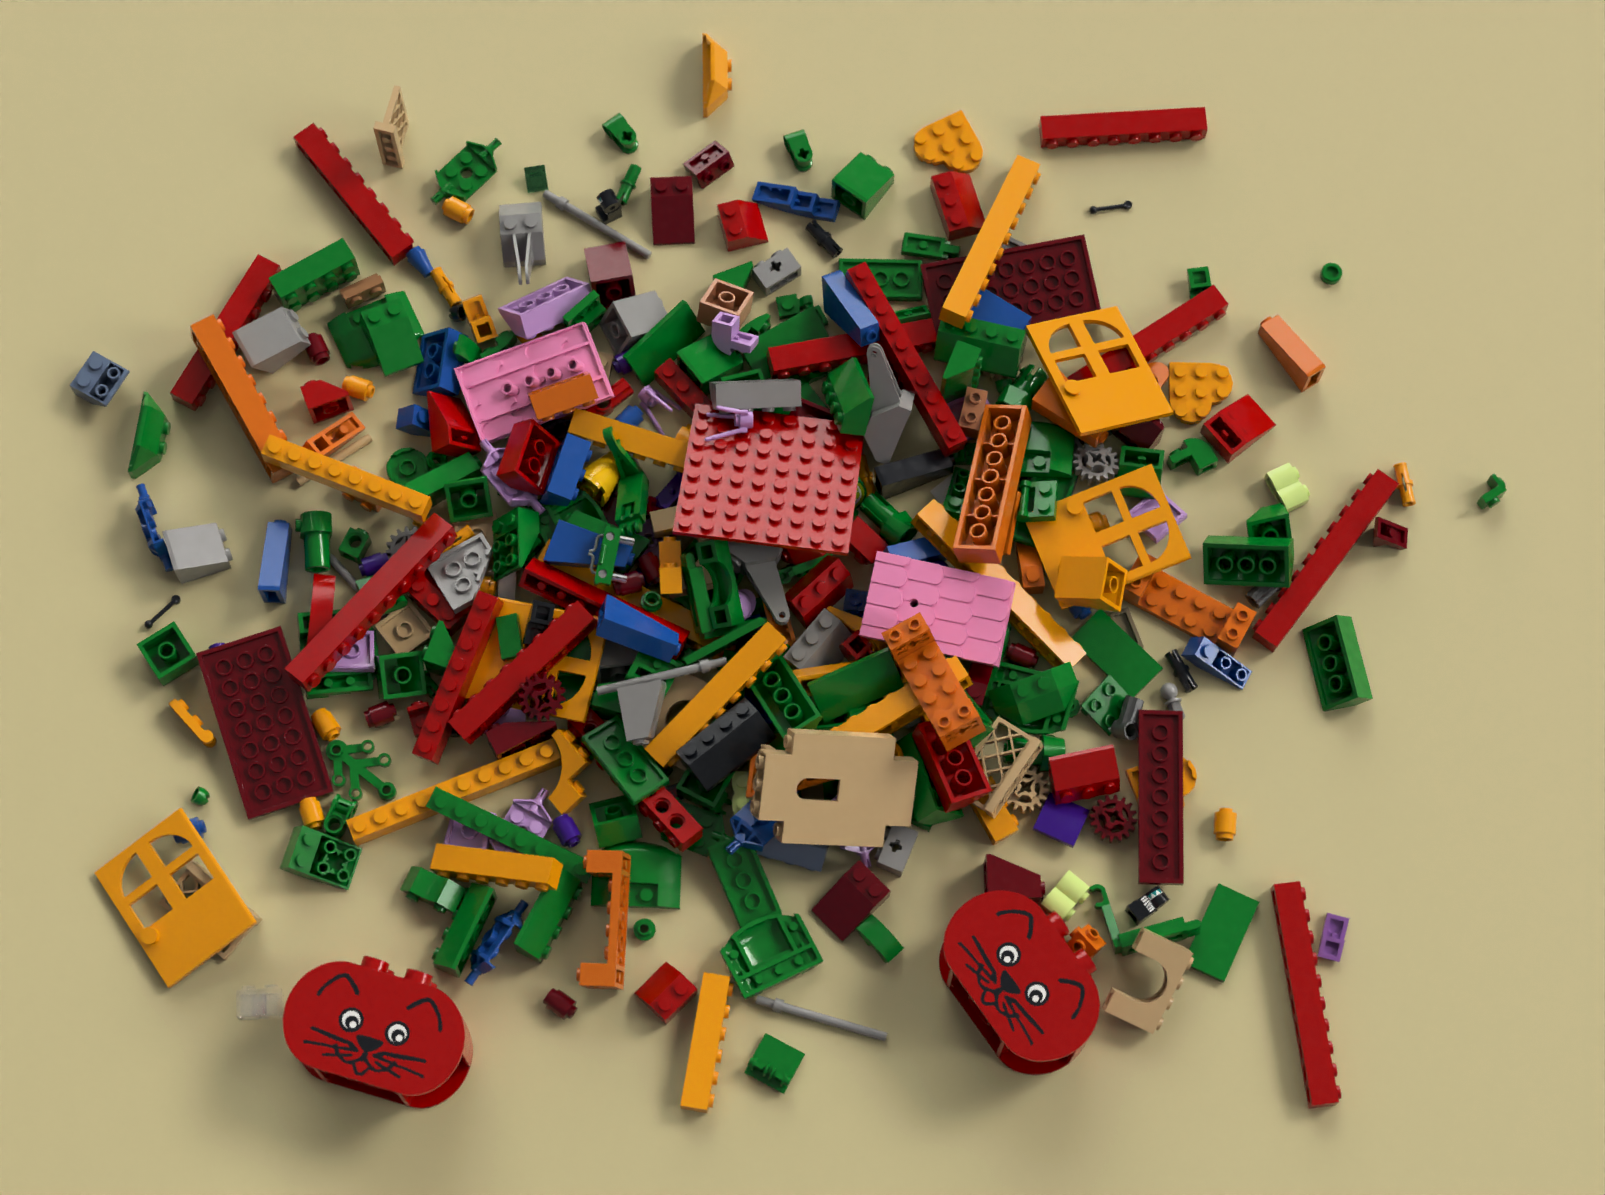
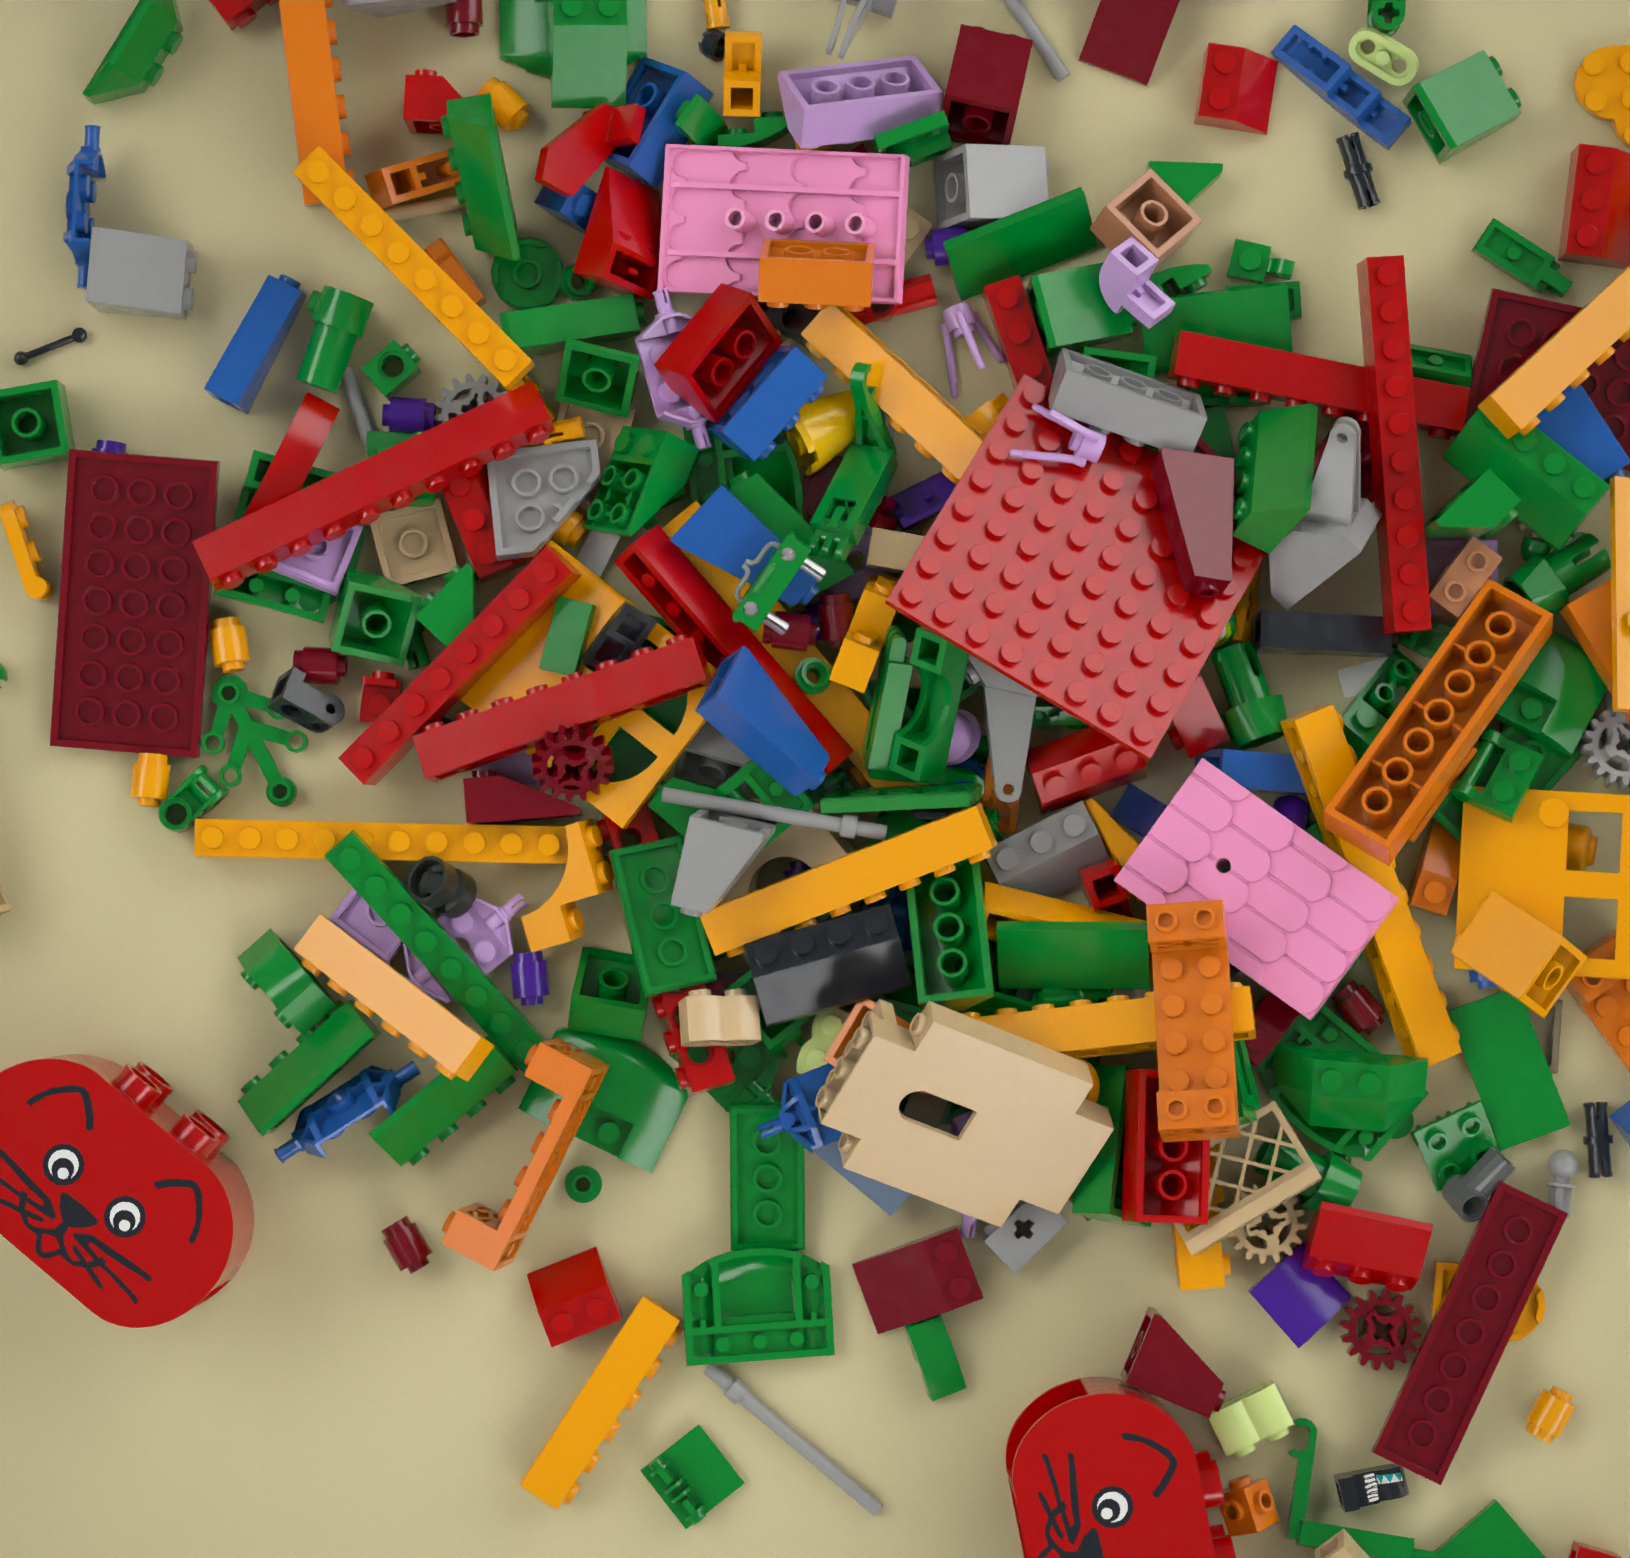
camera: 25 degrees right, 15 degrees up
green slope [280,825,363,890] -> none
blue brick [614,405,644,427] -> none
light grey brick [752,248,801,297] -> none
blue slope [822,270,880,347] -> none
green tile [839,258,922,302] -> none
none -> black leg [267,667,345,733]
none -> pearl dark grey wheel [407,856,477,918]
none -> green slope [441,93,521,261]
none -> red piece [534,103,646,197]
none -> tan brick [678,989,761,1047]
none -> slope [1151,448,1234,598]
none -> yellowish green plate [1348,27,1419,86]

